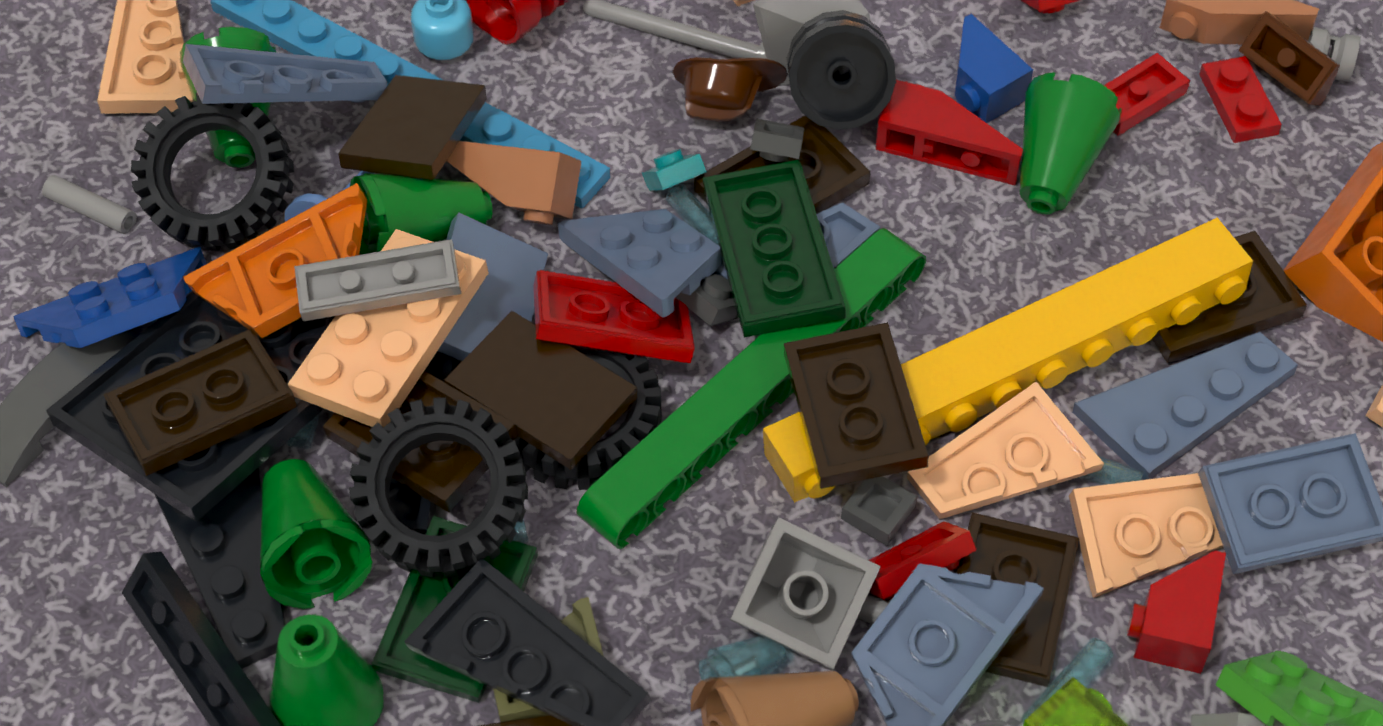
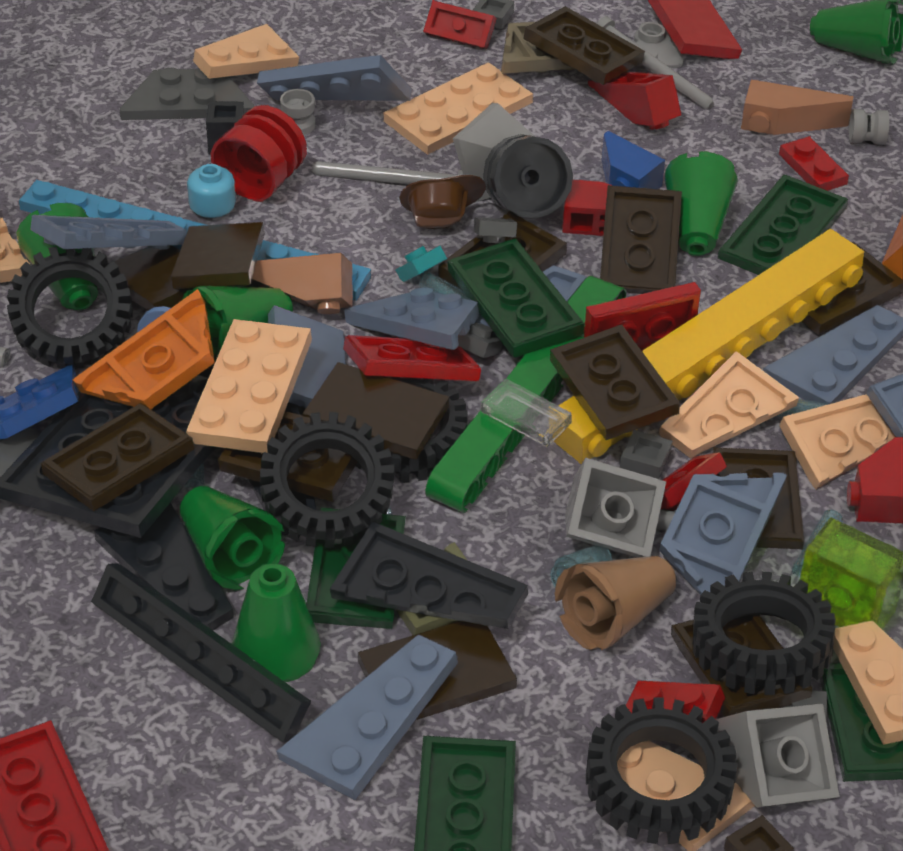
camera: 15 degrees left, 10 degrees down
light grey tile [294,239,461,321] -> none
red plate [1104,53,1190,136] -> none
reddish brown slope [1238,11,1340,106] -> none
none -> dark brown tile [114,245,194,310]
none -> clear tile [481,378,572,447]
none -> red tile [584,282,701,351]
none -> dark brown tile [600,185,682,294]
none -> dark green tile [717,174,848,275]

